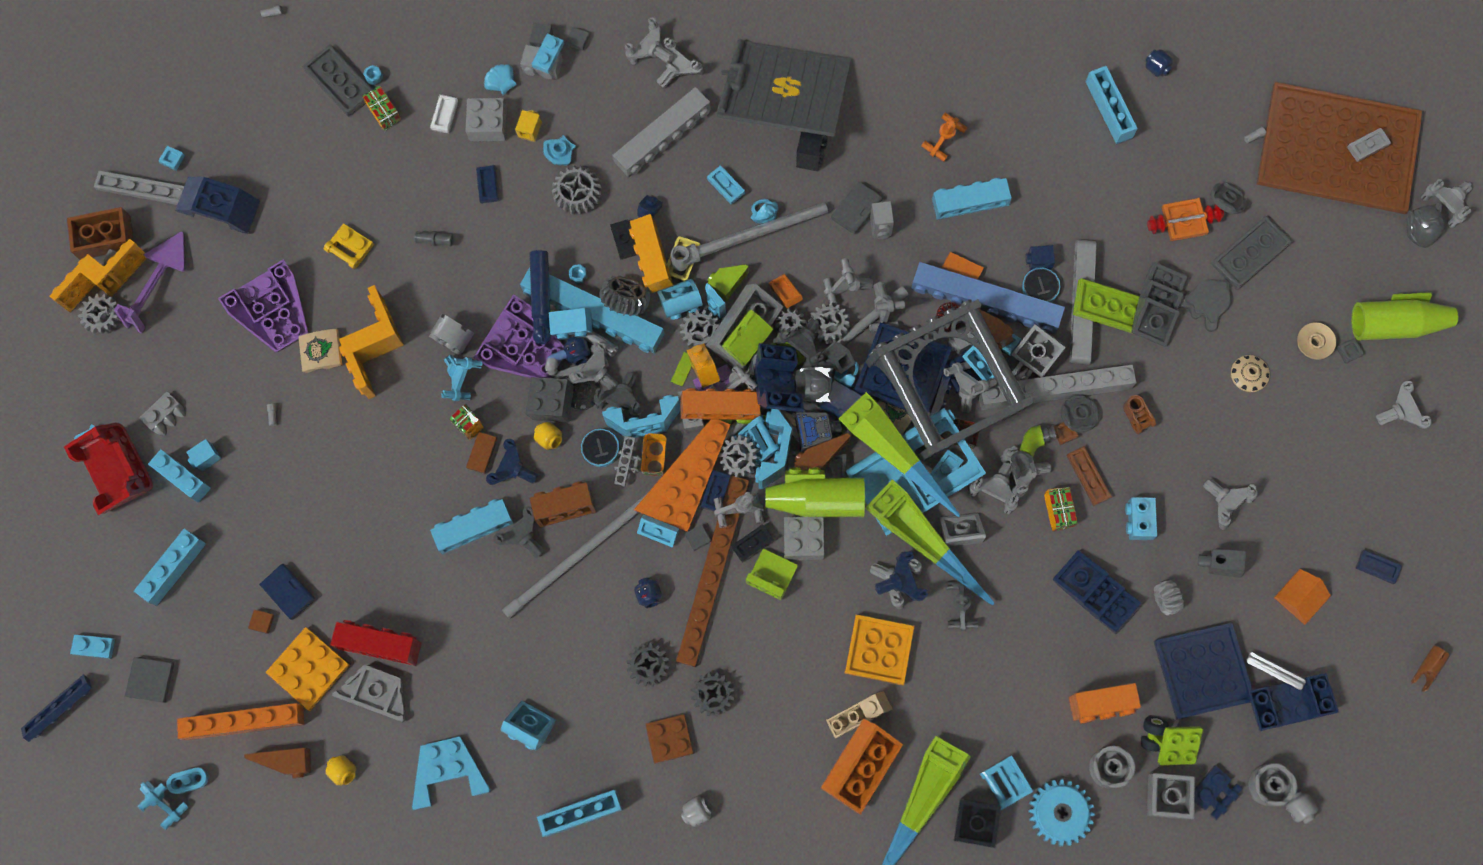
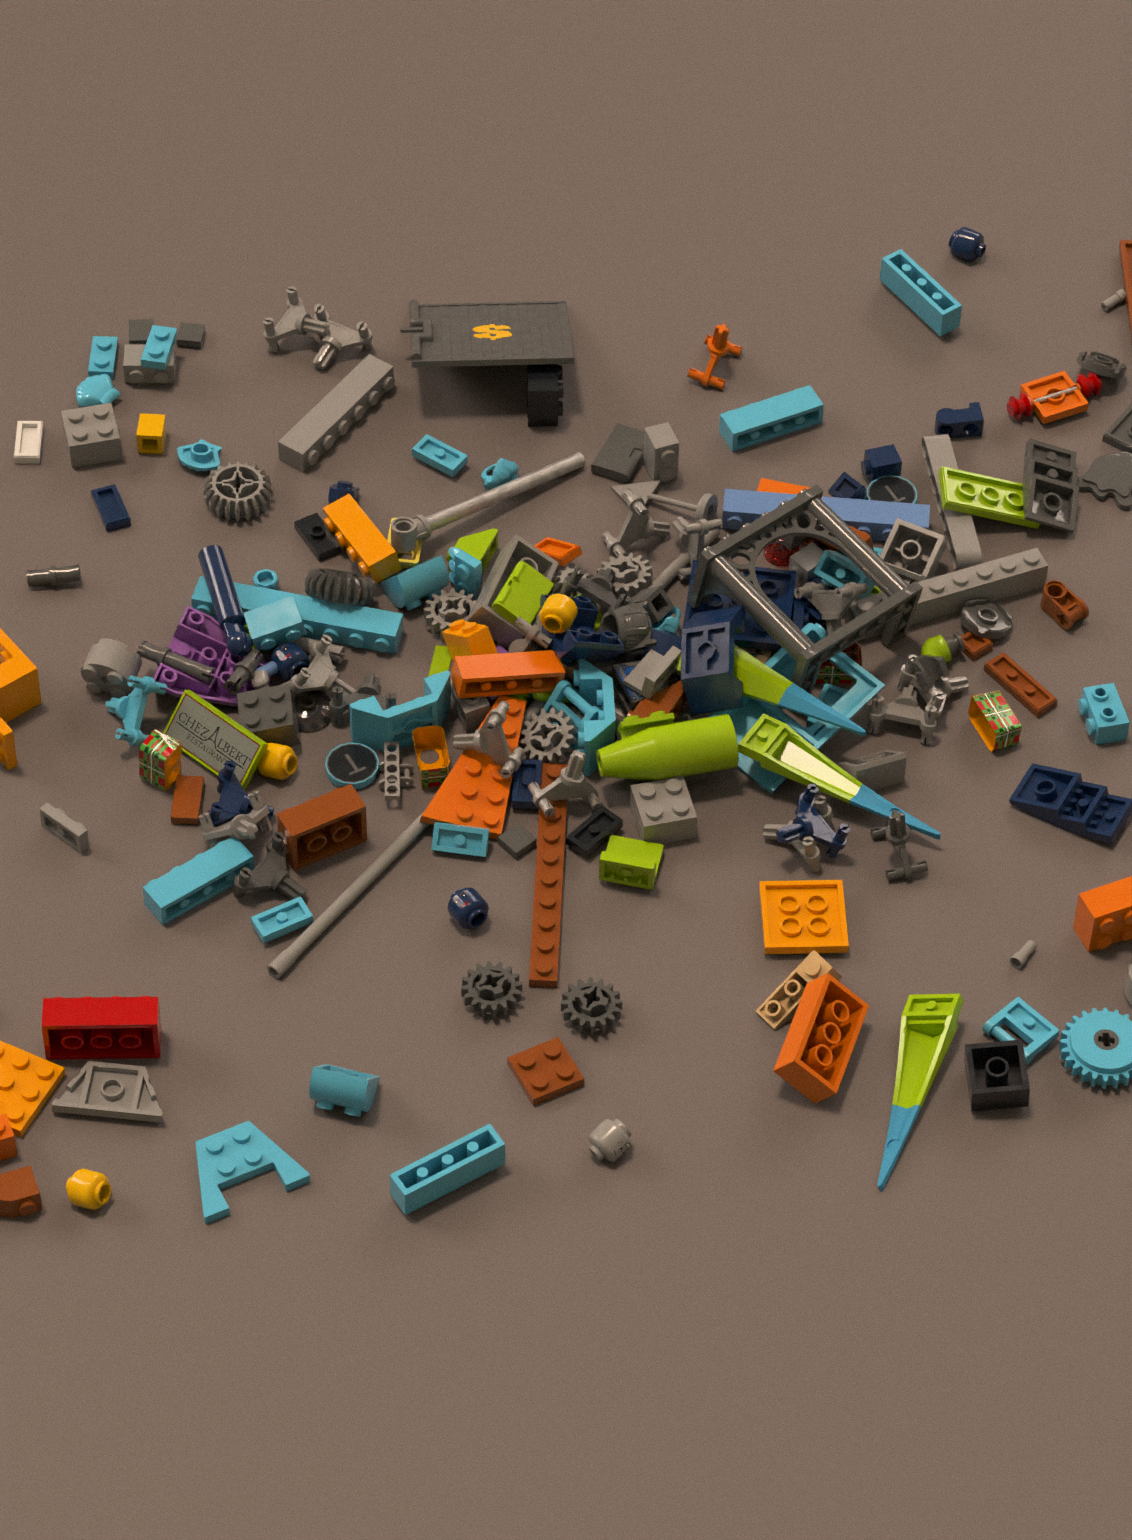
camera: 20 degrees left, 25 degrees down
none -> light grey plate [39,803,89,854]
none -> medium azure plate [88,336,118,379]
none -> dark grey pin [137,640,216,684]
none -> light grey tile [163,690,269,791]
none -> light grey axle [198,791,273,848]
none -> dark grey pin [224,649,264,695]
none -> medium azure plate [251,896,313,944]
none -> light grey axle [453,701,525,779]
none -> yellow head [539,594,578,633]
none -> light grey piece [611,480,718,521]
none -> light grey panel [623,646,681,699]
none -> dark blue slope [680,605,745,715]
none -> dark blue plate [828,472,867,500]
none -> dark blue leg [935,402,984,438]
none -> light grey piece [1010,940,1037,969]

